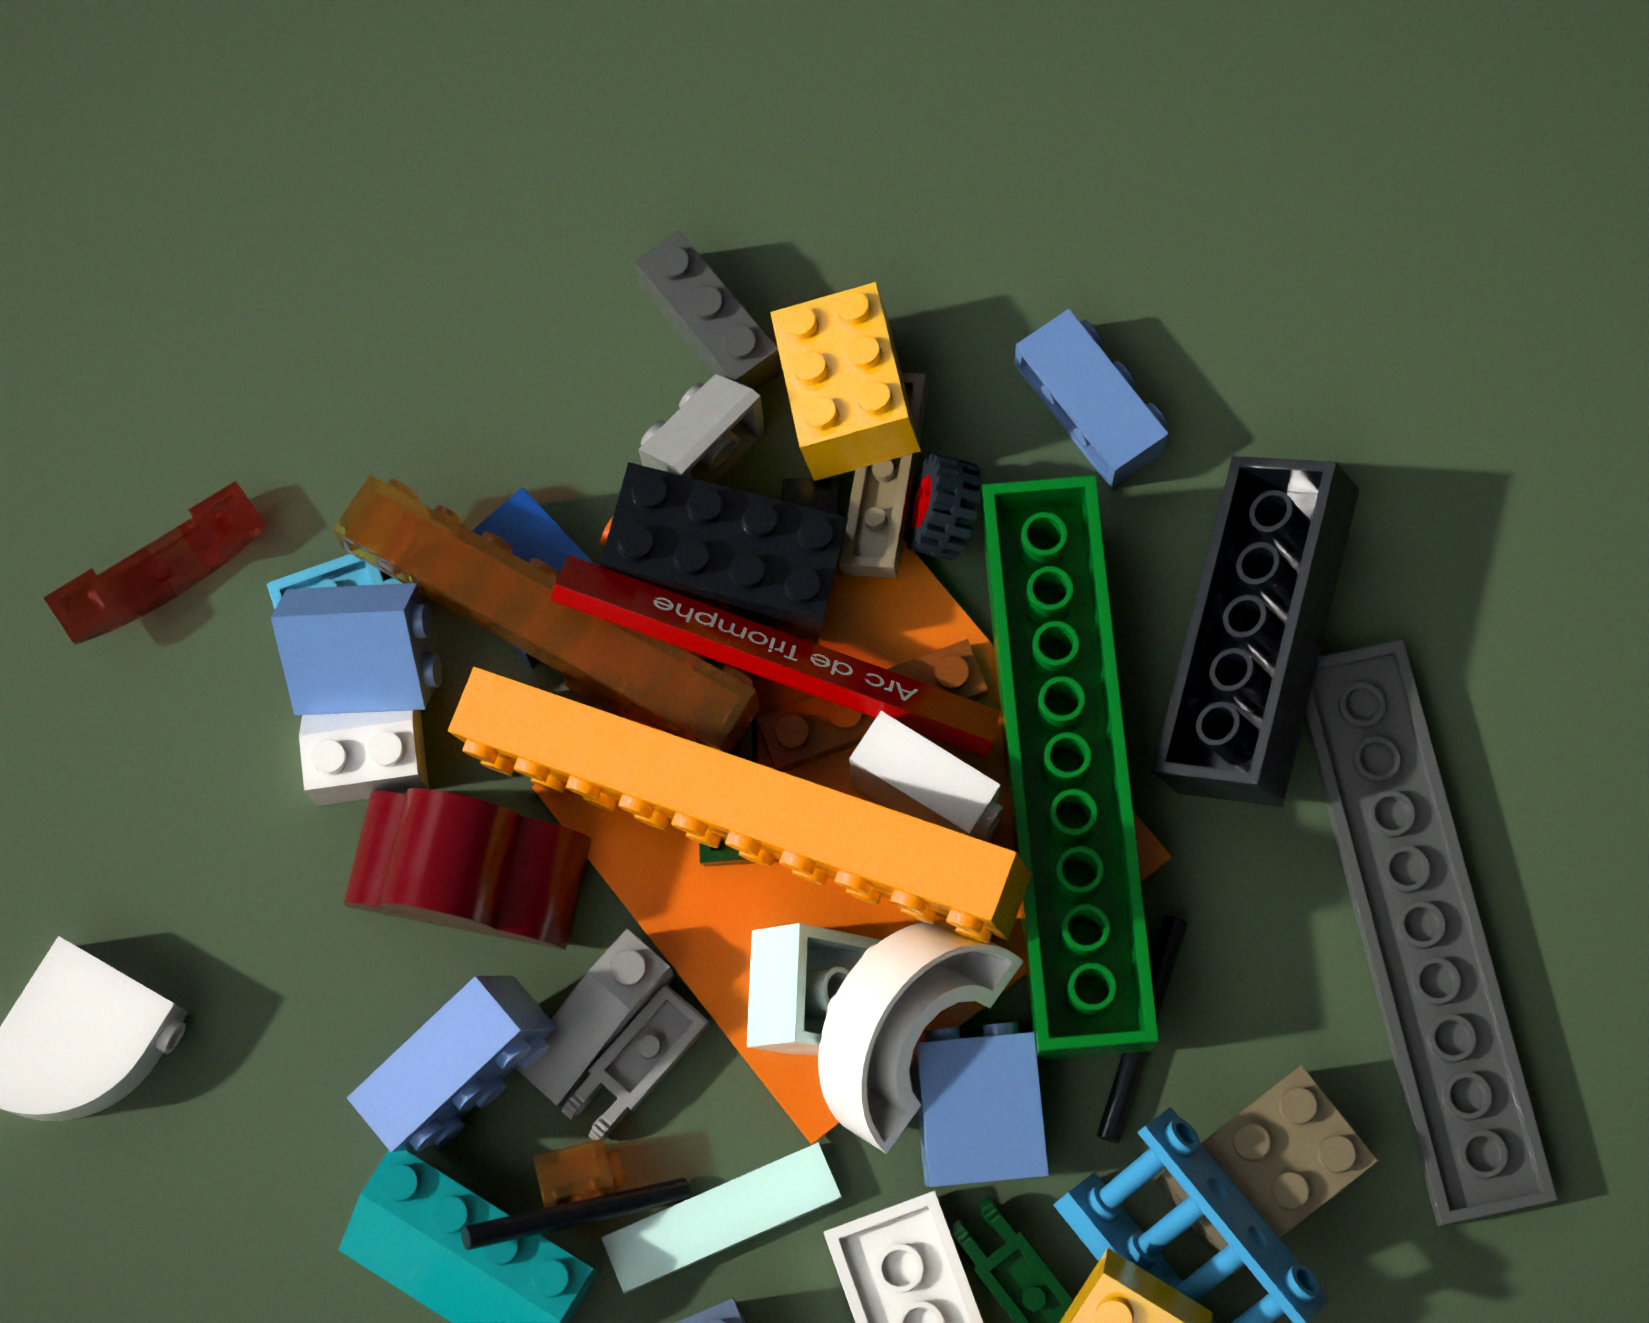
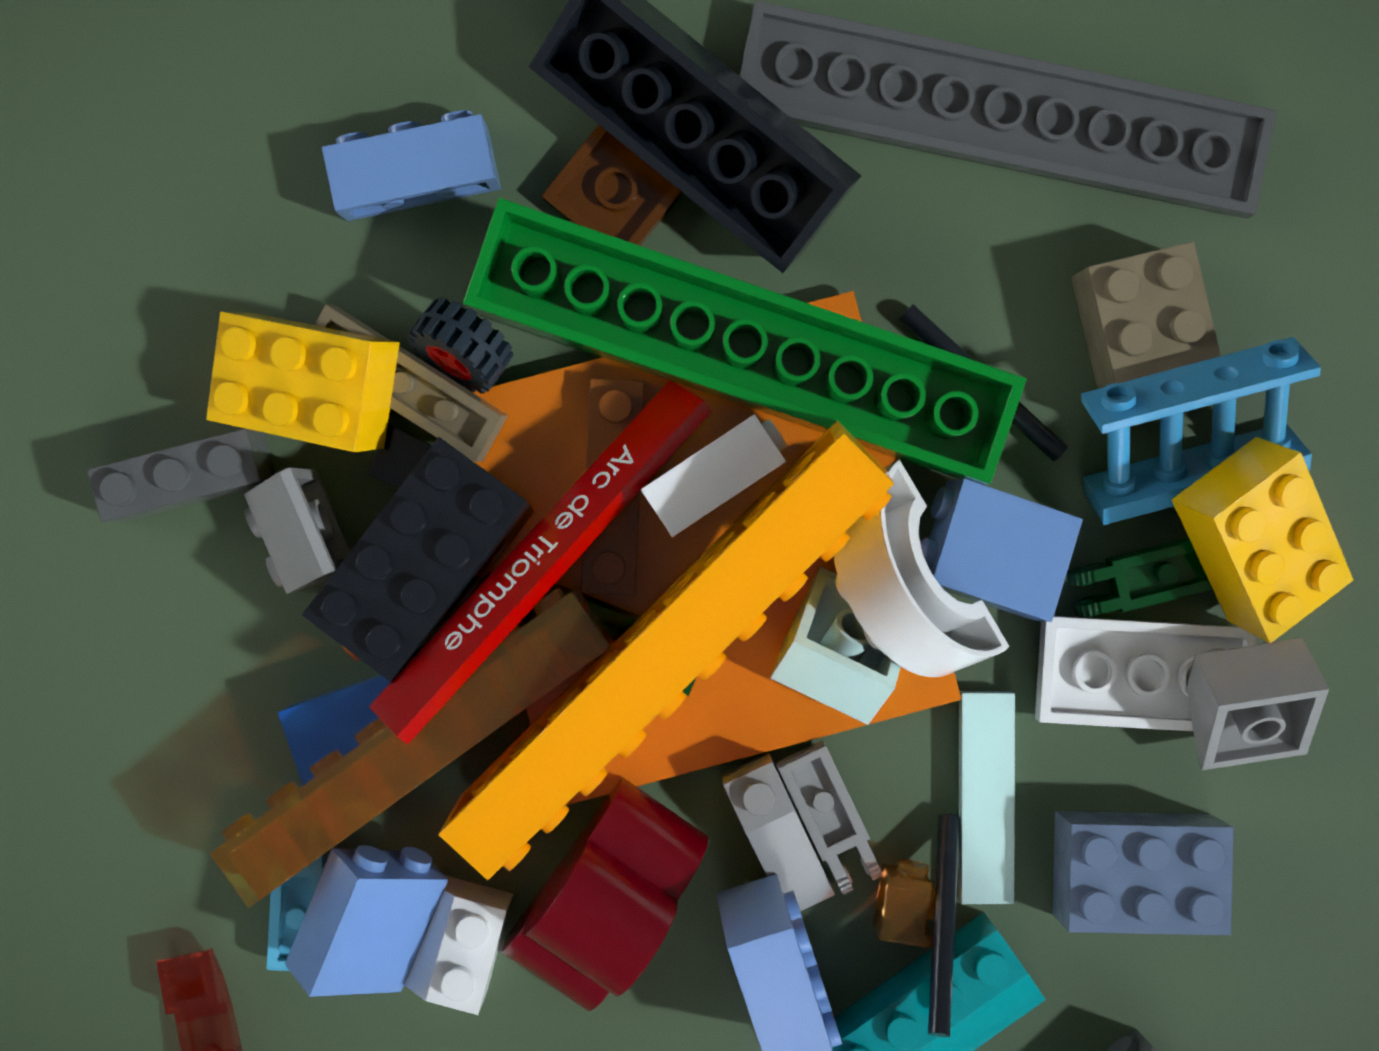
camera: 70 degrees left, 15 degrees up
none -> reddish brown tile [541,124,683,246]

